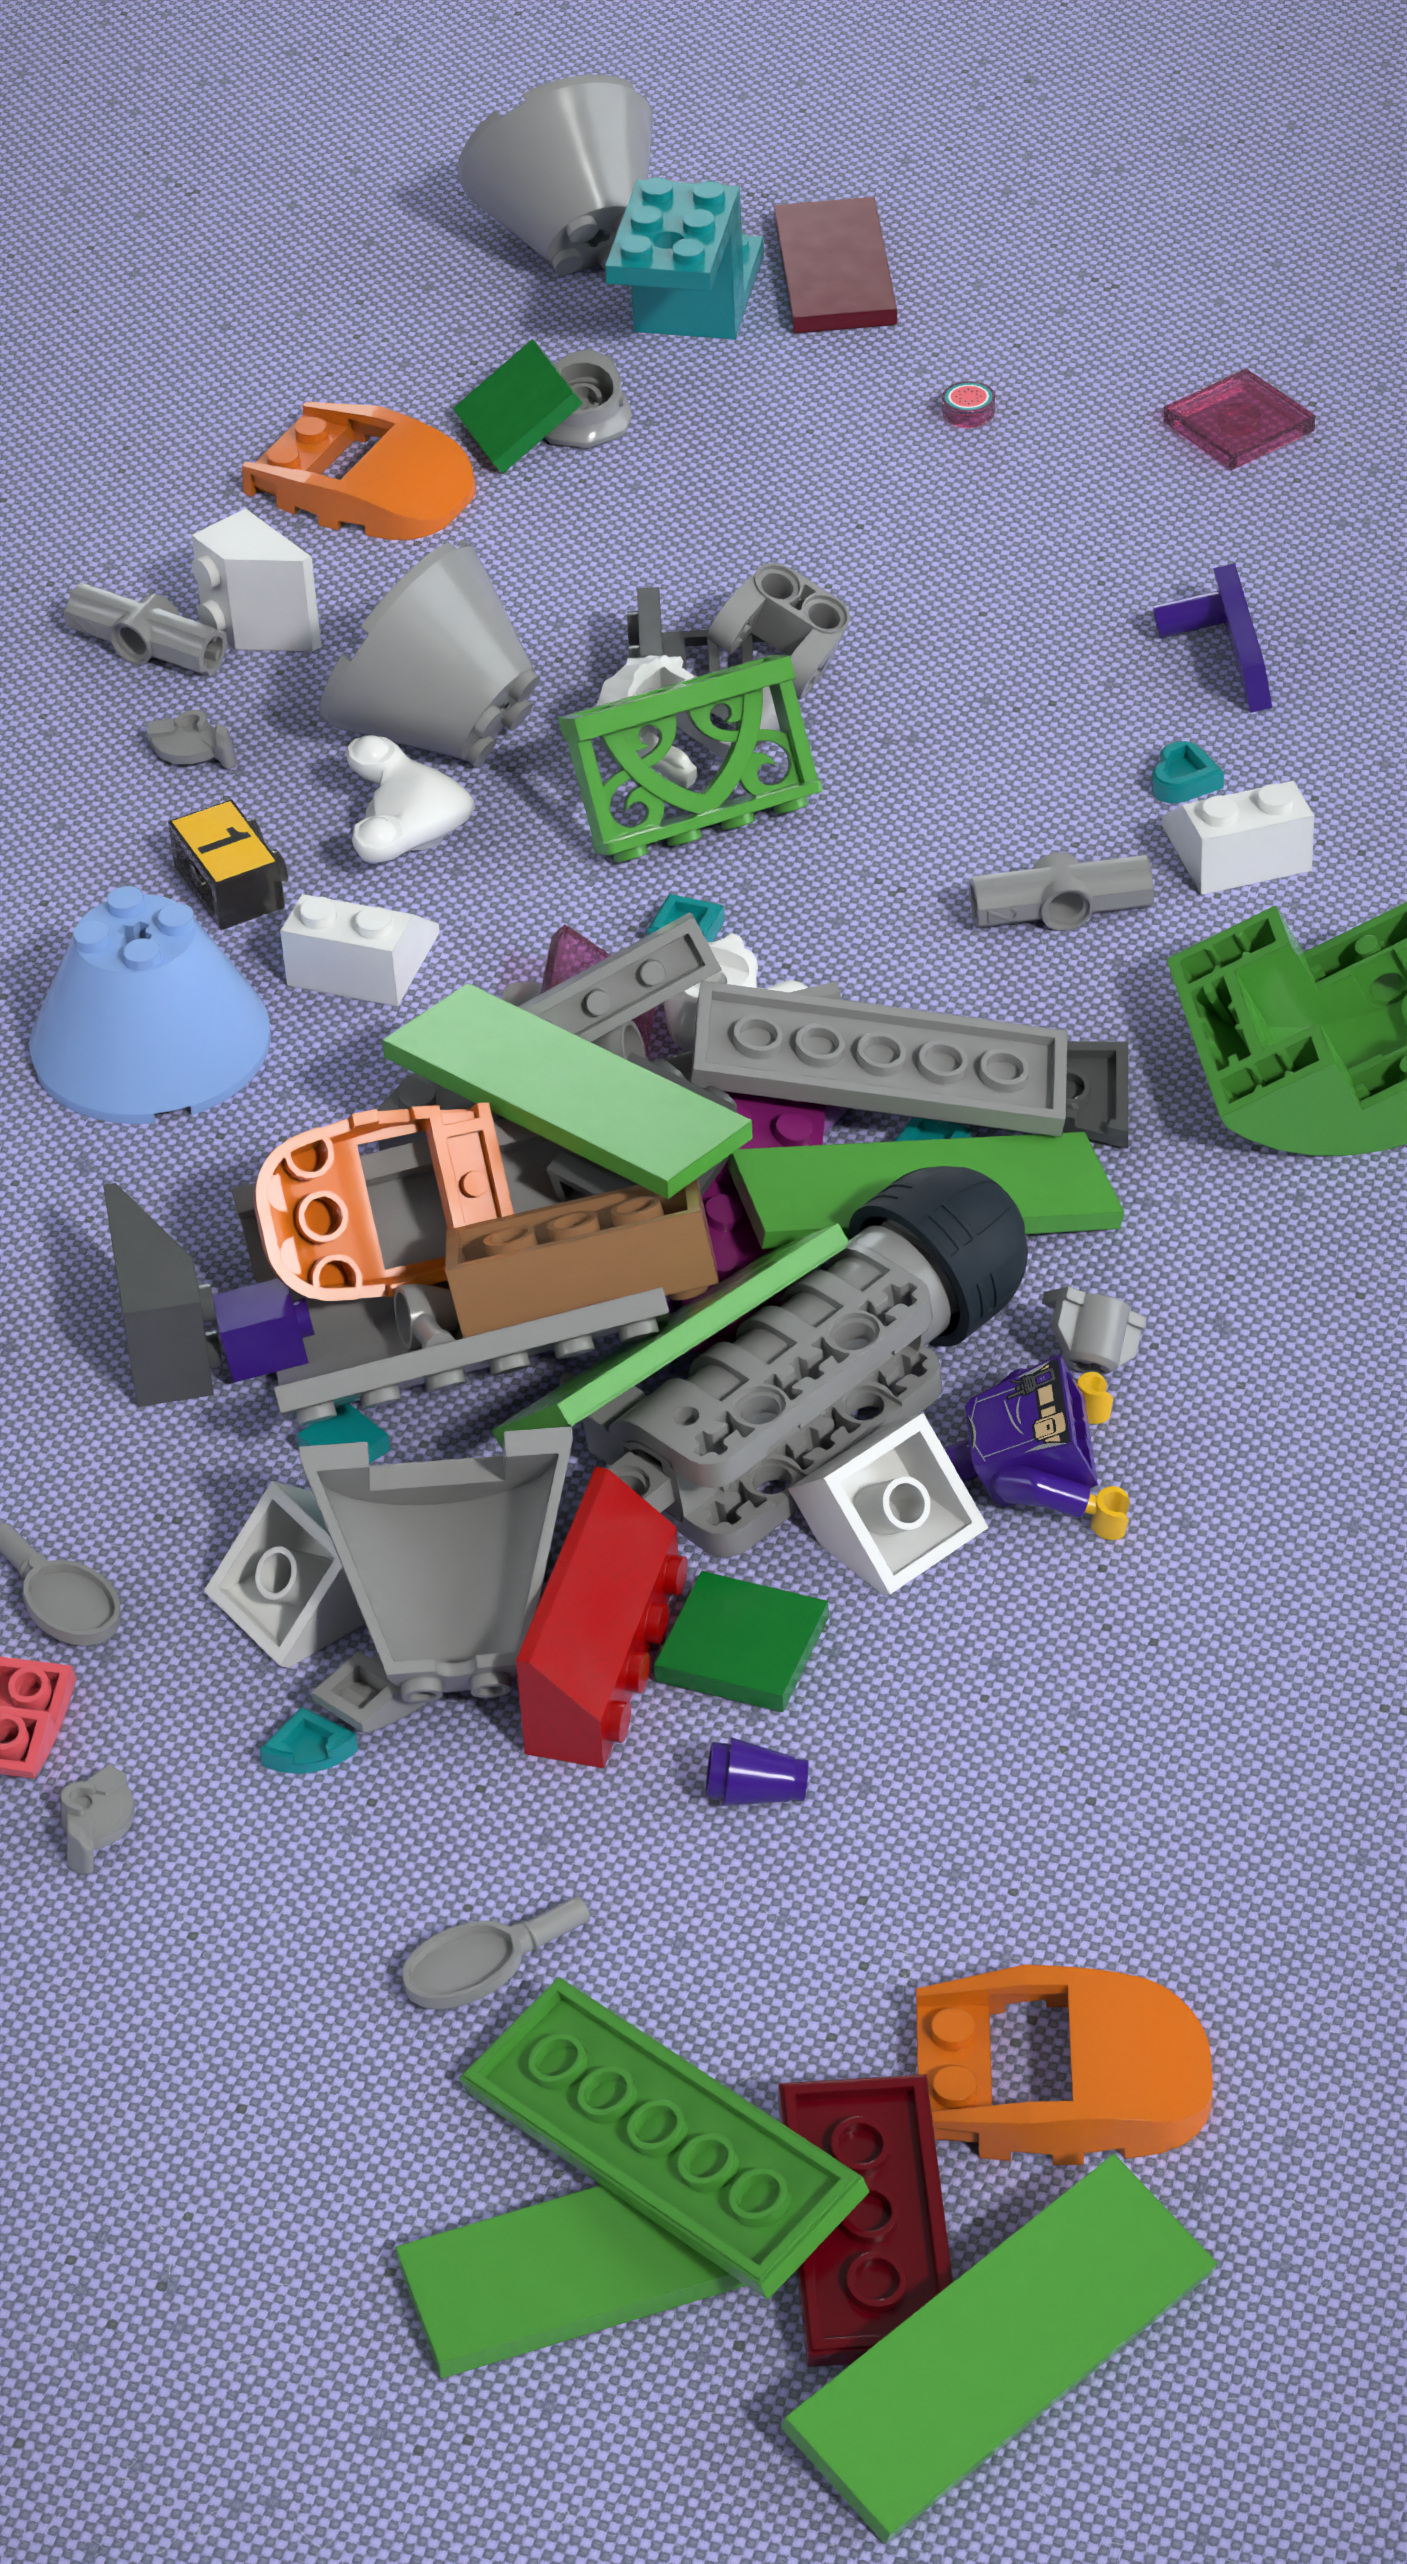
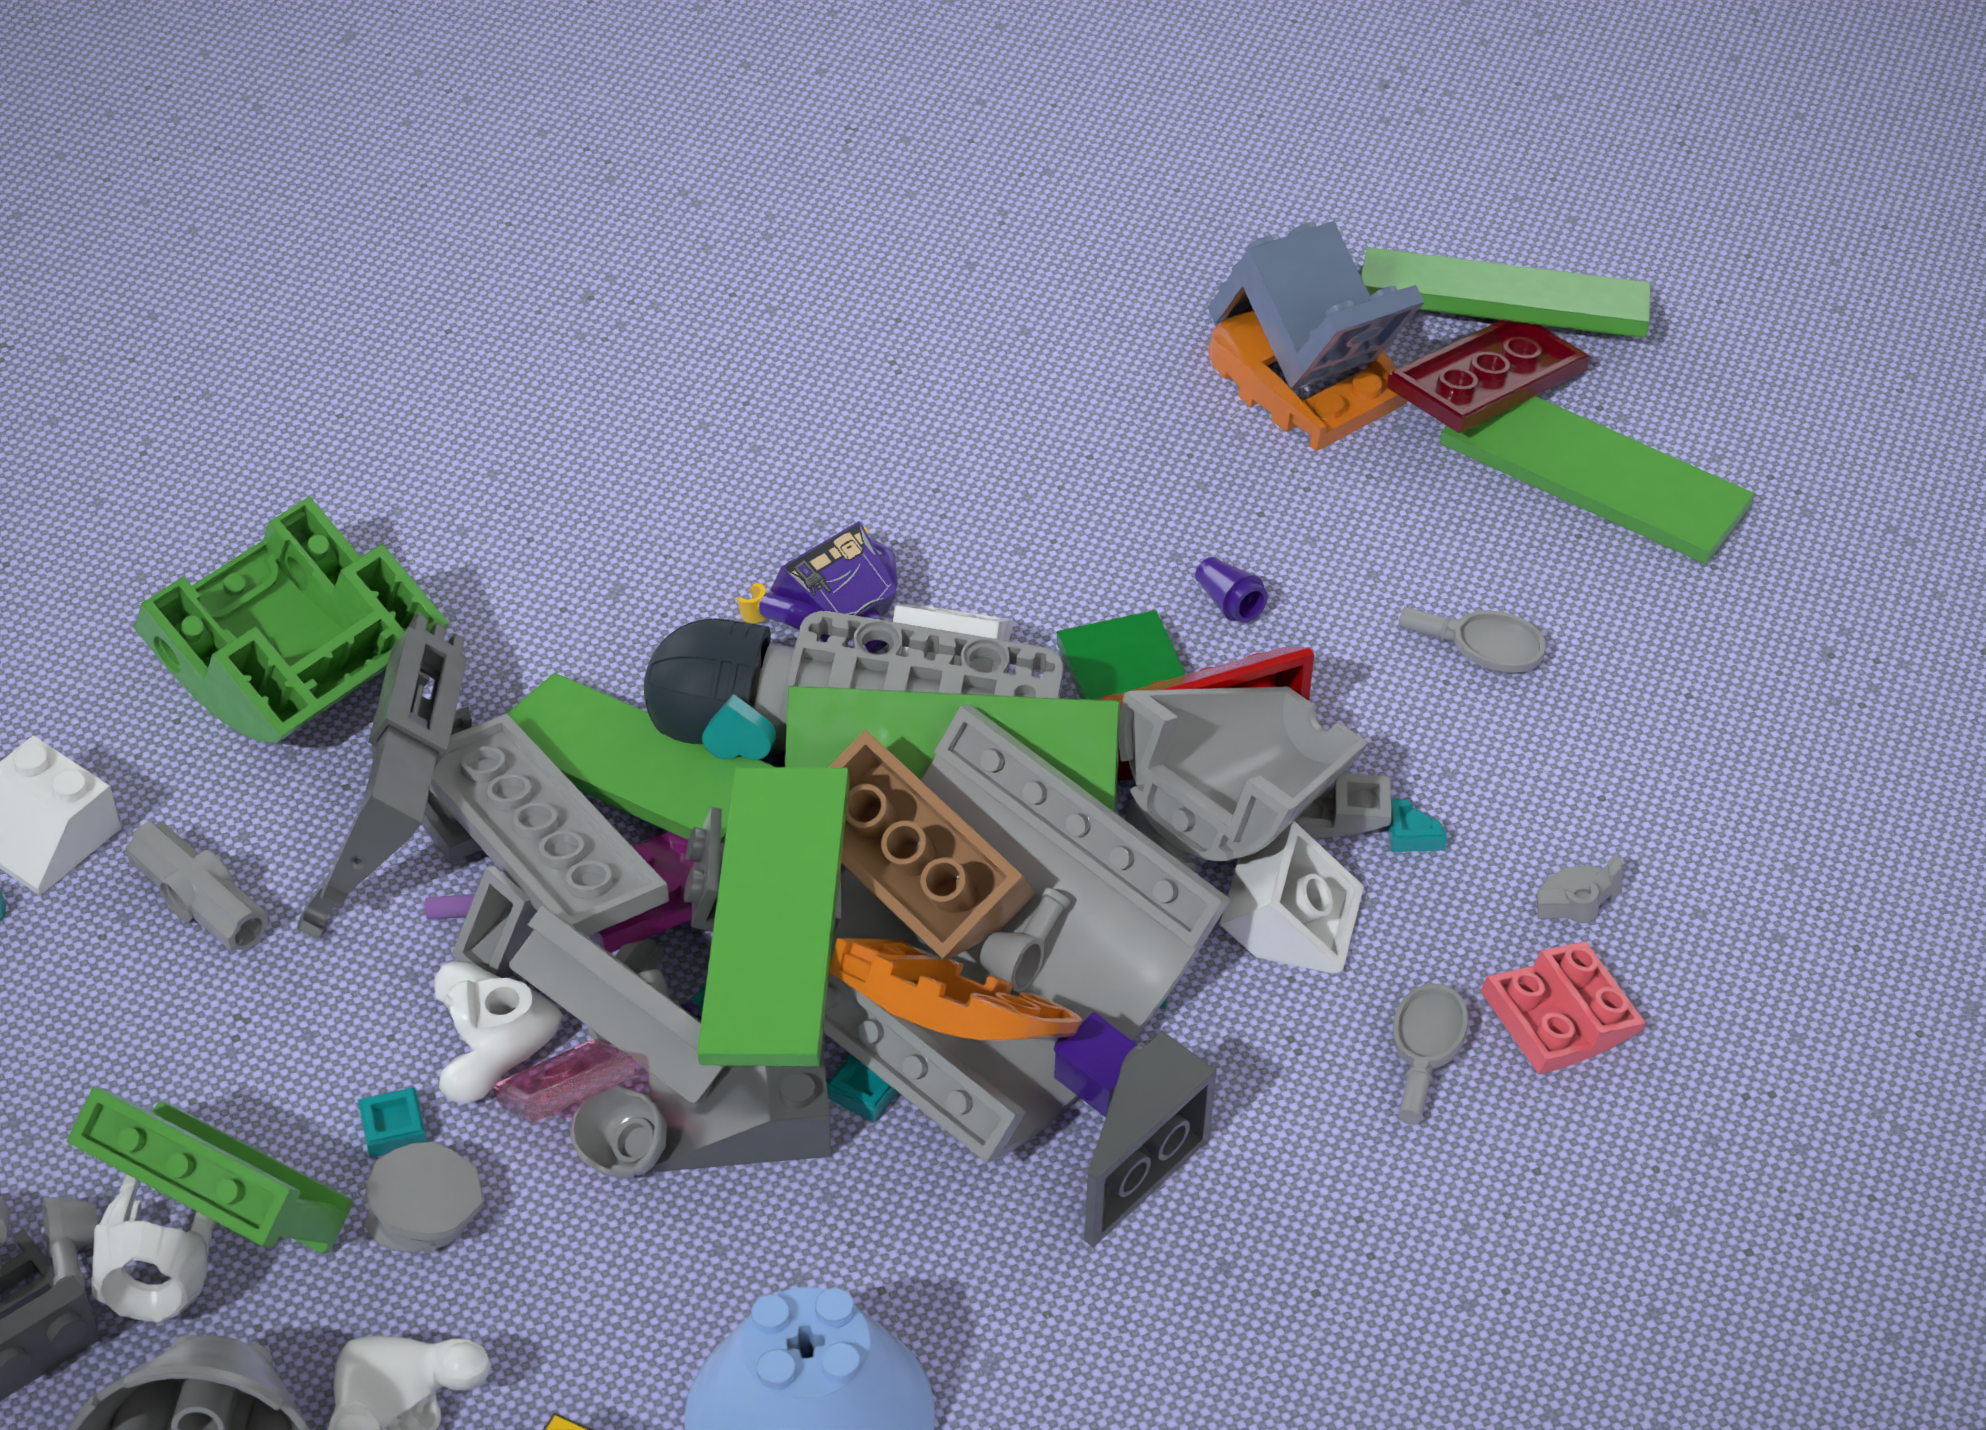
camera: 130 degrees left, 5 degrees up
white slope [280,894,440,1006] -> none
bright green tile [459,1977,870,2300] -> none
light grey piece [1042,1286,1147,1375] -> none
none -> dark grey hinge [297,613,467,939]
none -> light grey hat [364,1141,483,1254]
none -> teal tile [702,694,776,760]
none -> sand blue bracket [1207,221,1424,389]

